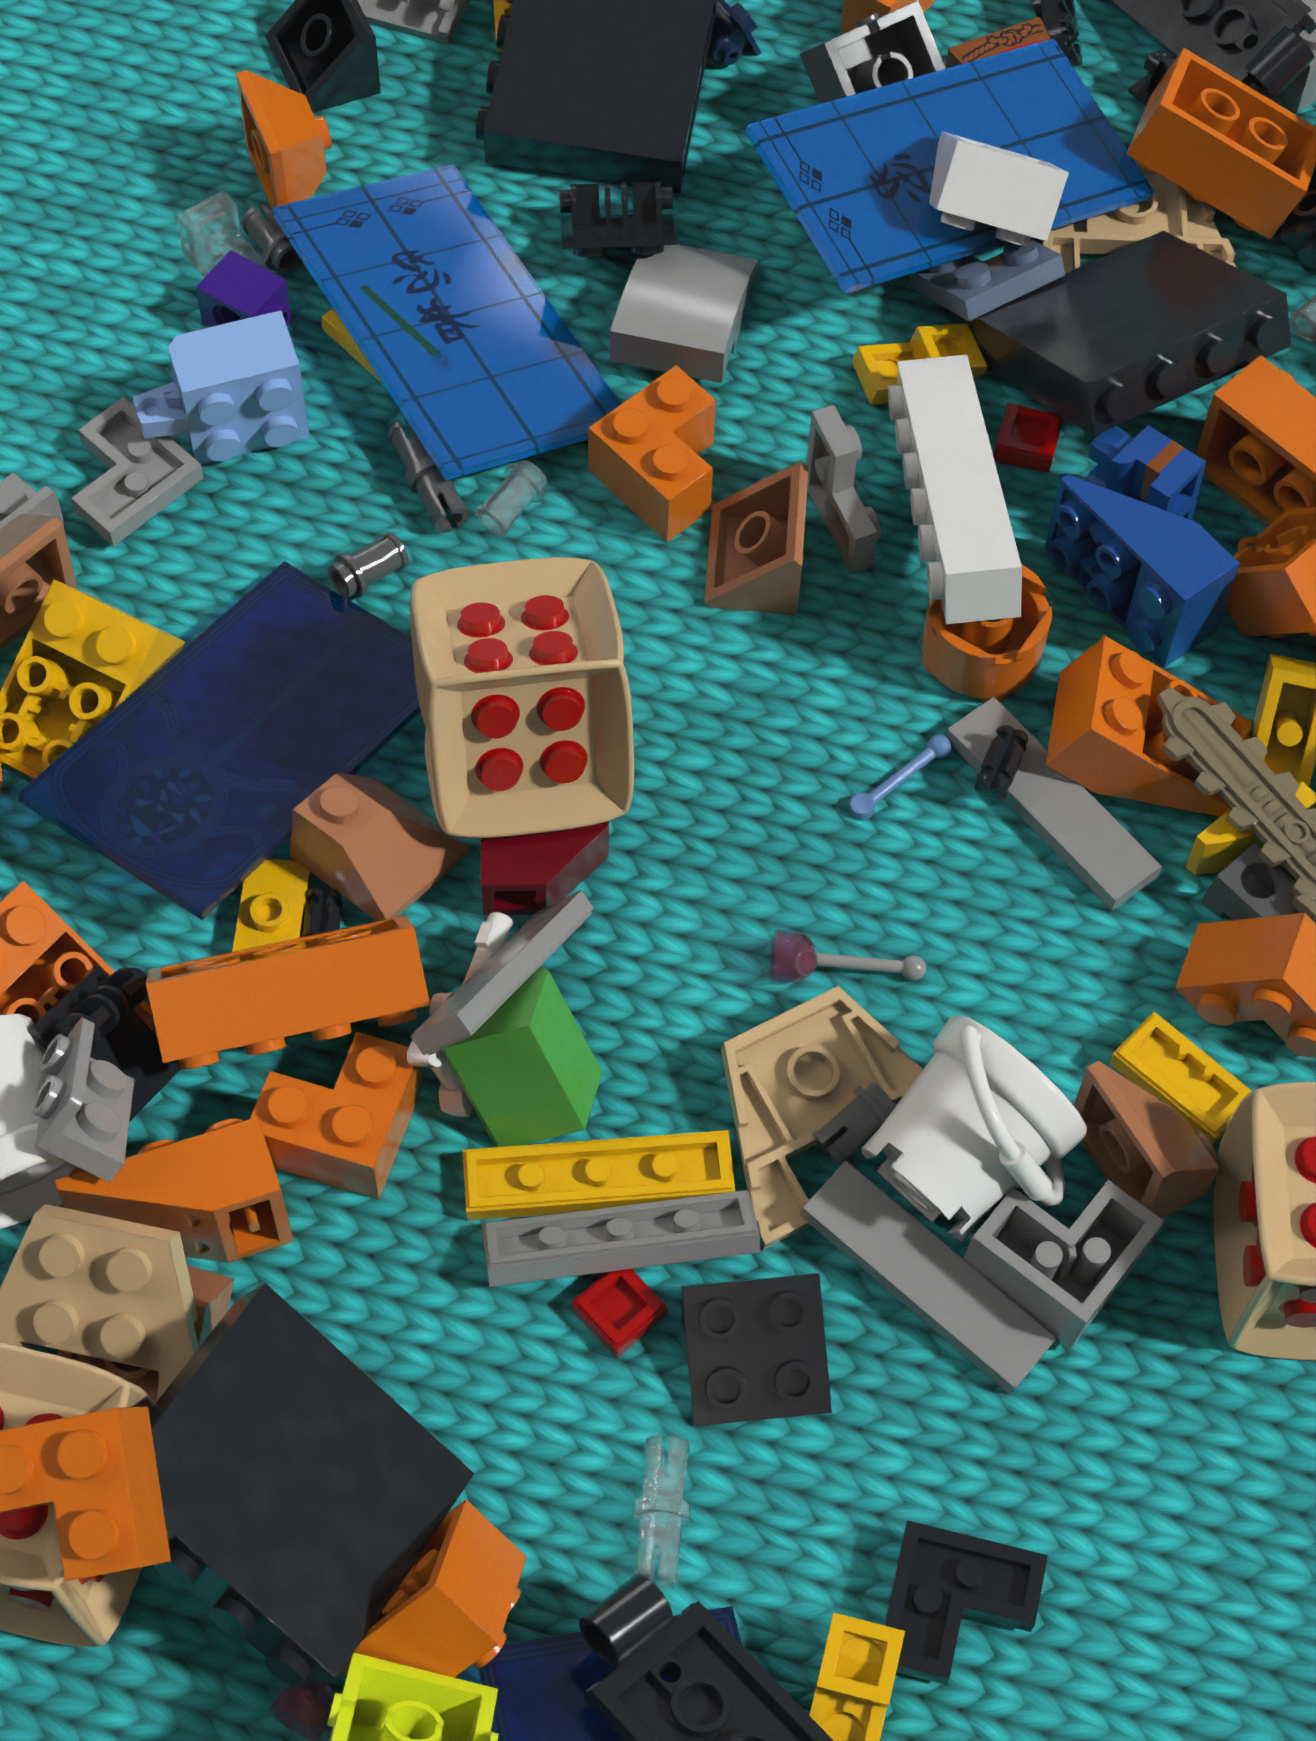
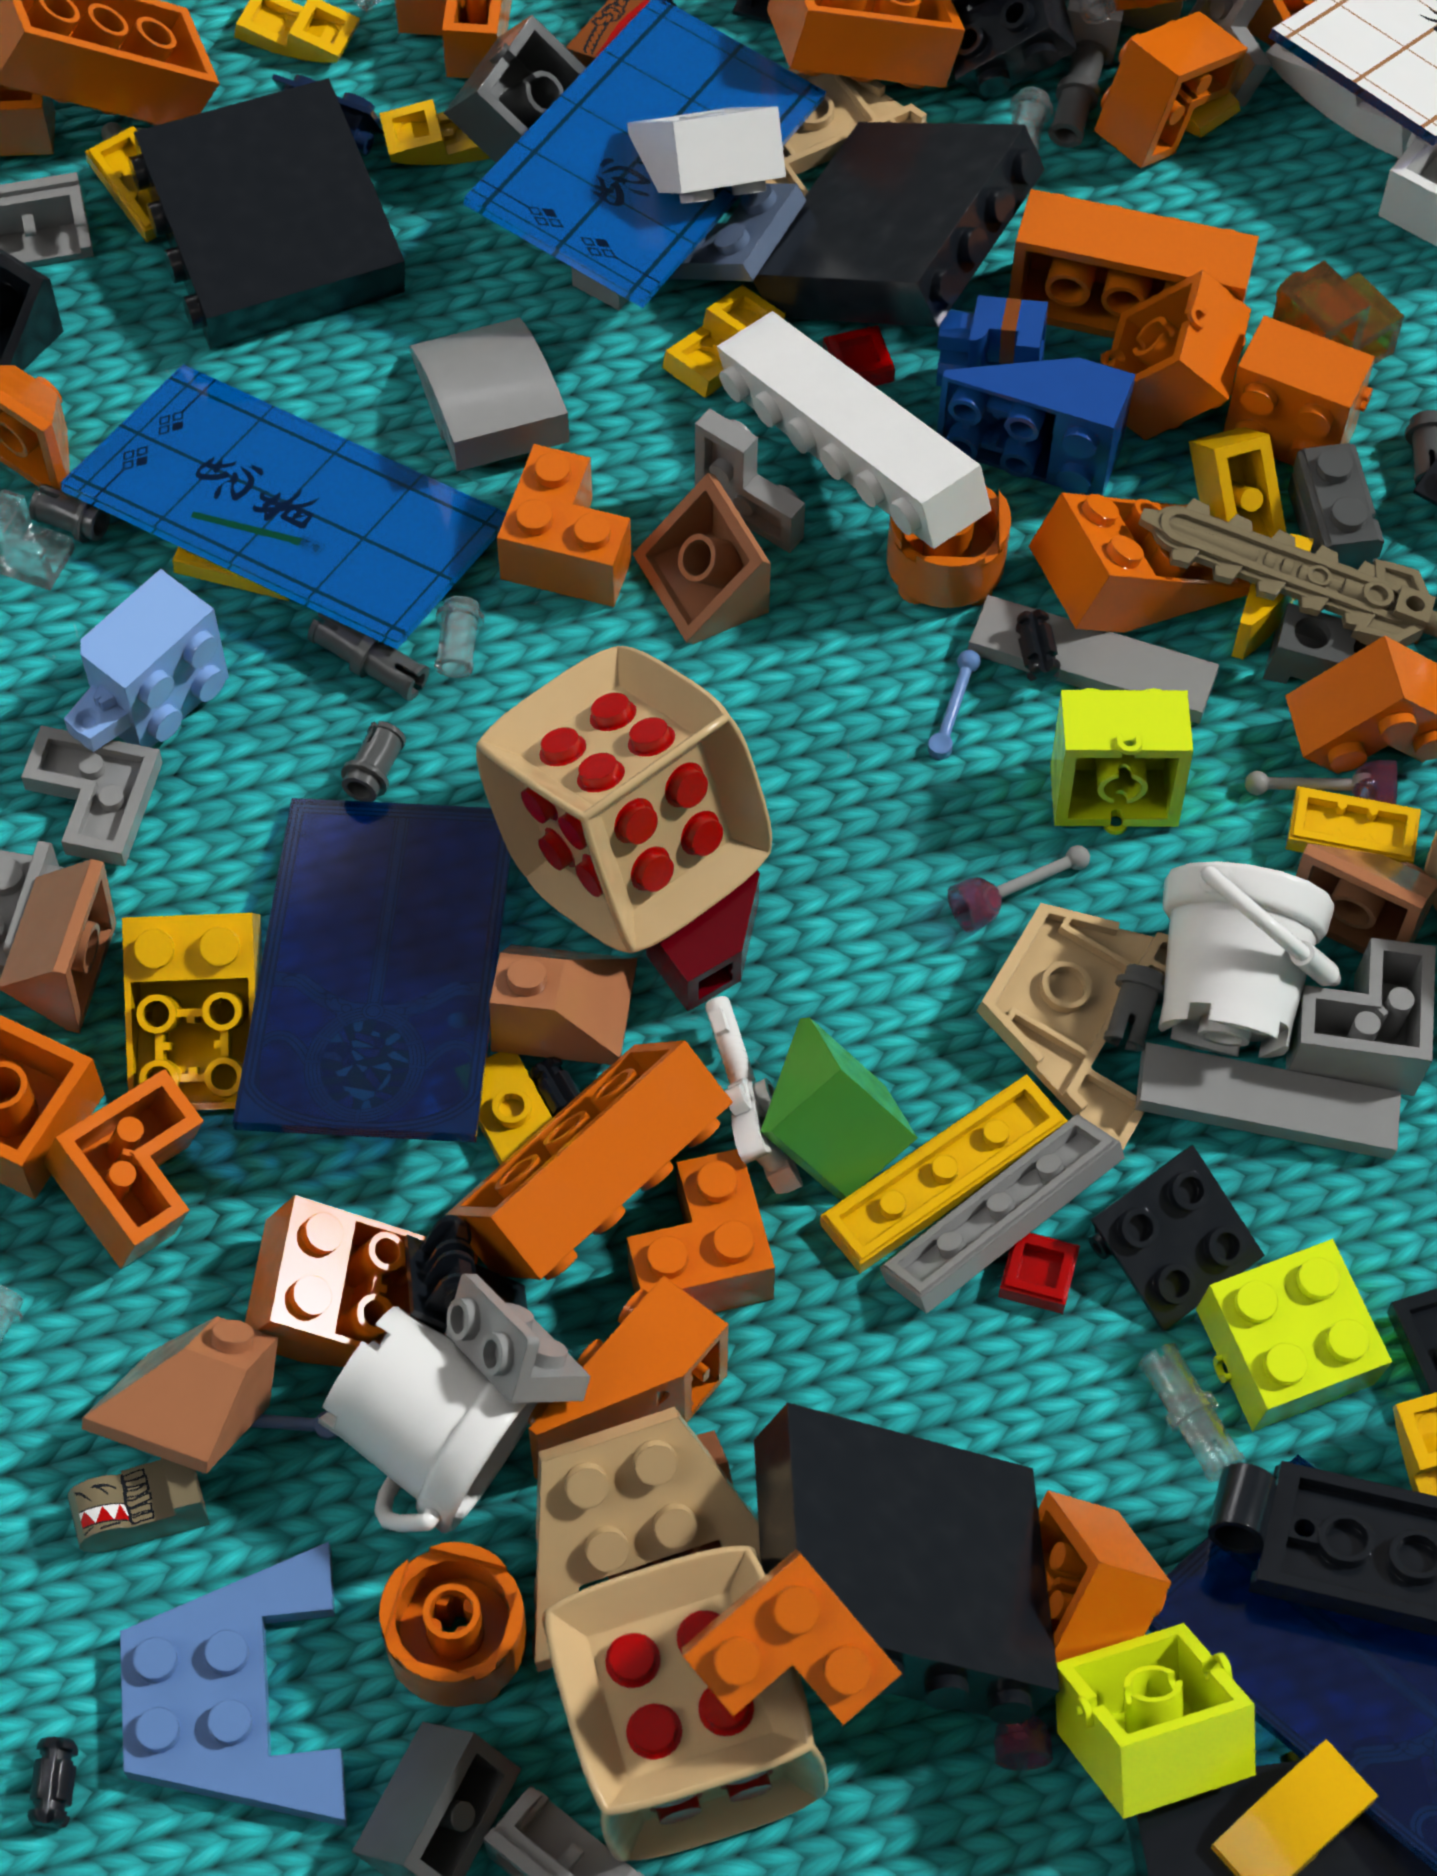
camera: 30 degrees left, 0 degrees up
dark purple brick [196,250,291,328] -> none
light grey tile [411,890,594,1055] -> none
black hinge [559,181,677,257] -> none
none -> yellow slope [379,99,490,165]
none -> neon yellow brick [1050,688,1193,835]
none -> neon yellow brick [1196,1239,1392,1432]
none -> hinge [1245,760,1397,804]

